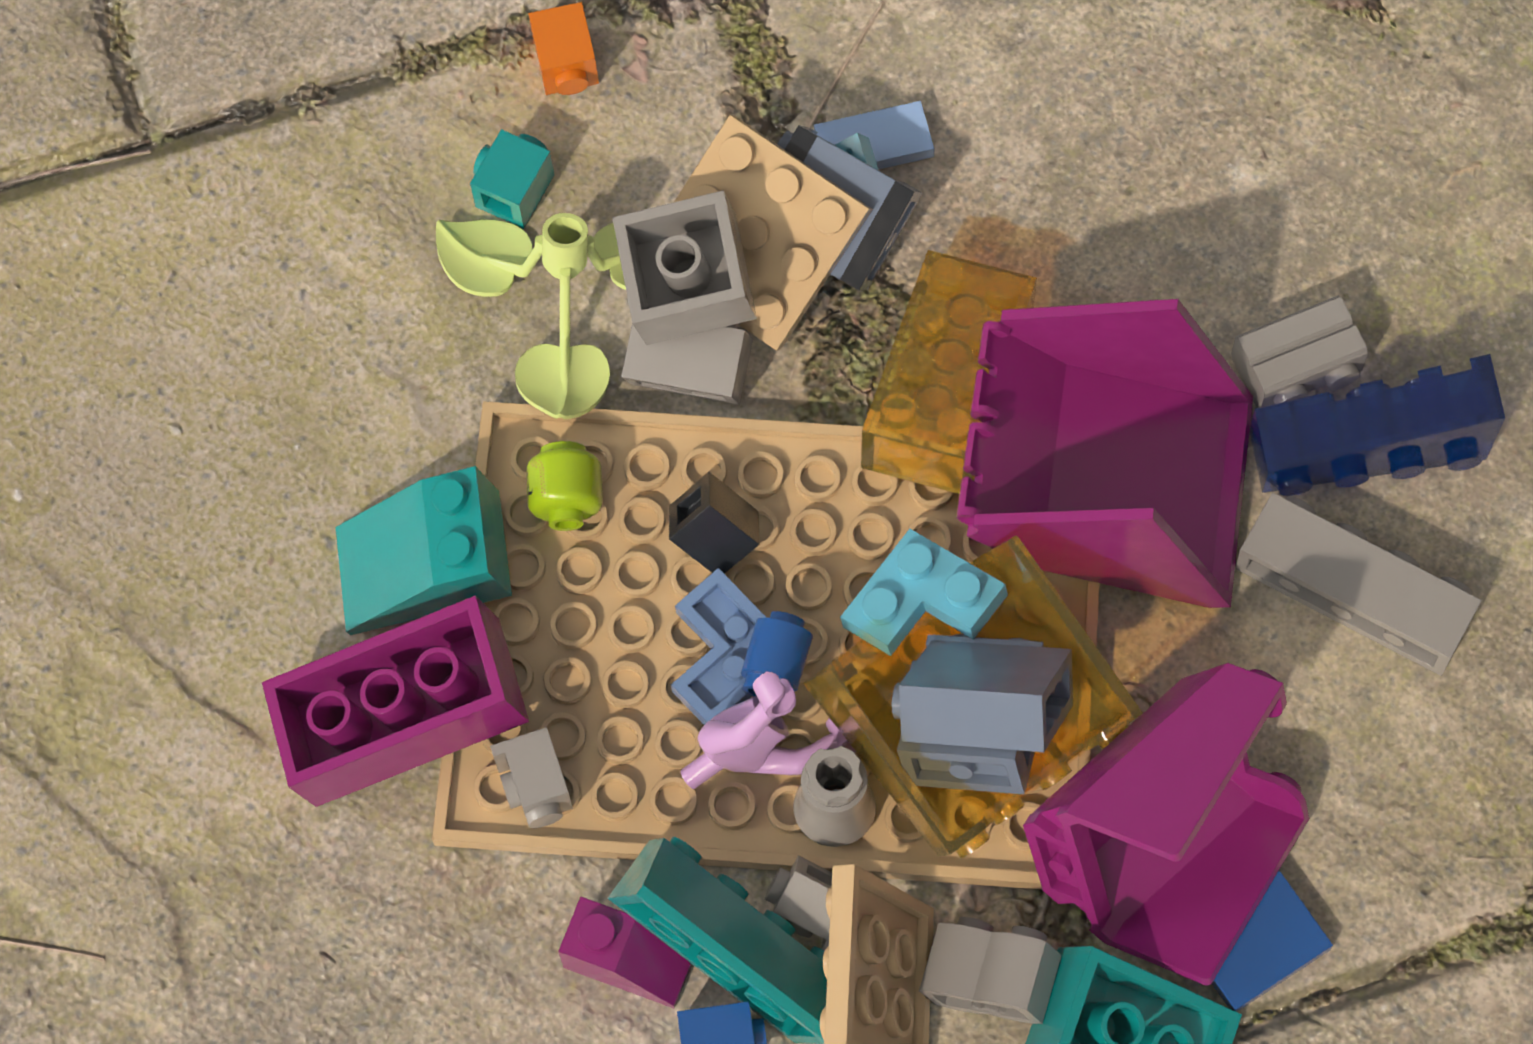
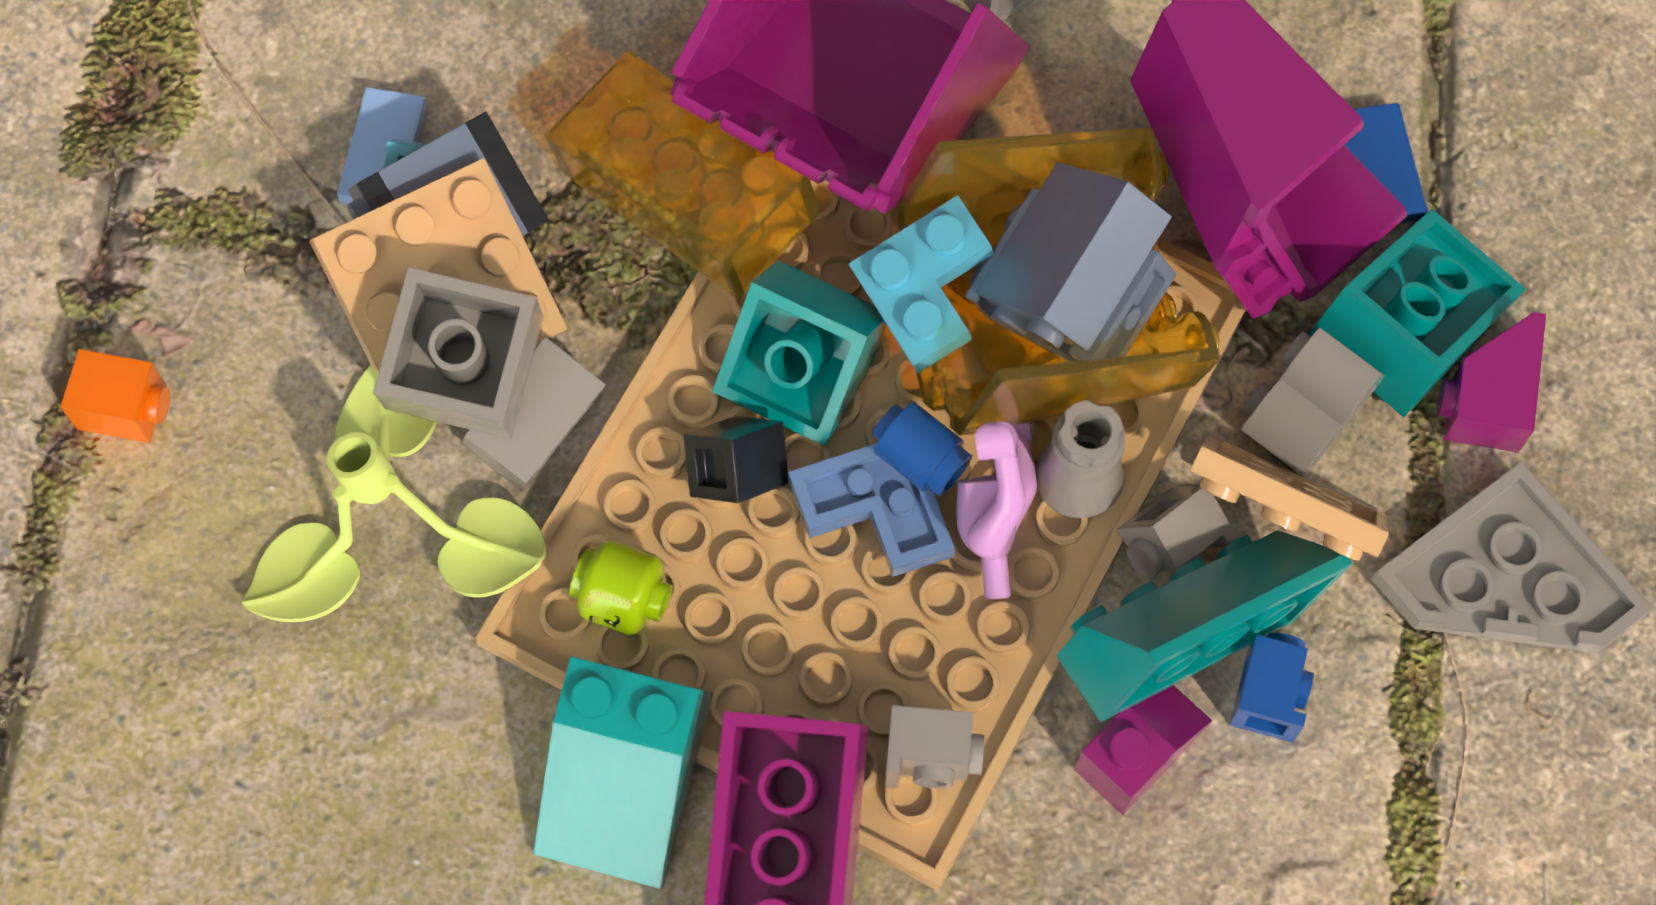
camera: 70 degrees left, 0 degrees up
teal brick [470,129,555,229] -> none
none -> teal slope [712,260,887,446]

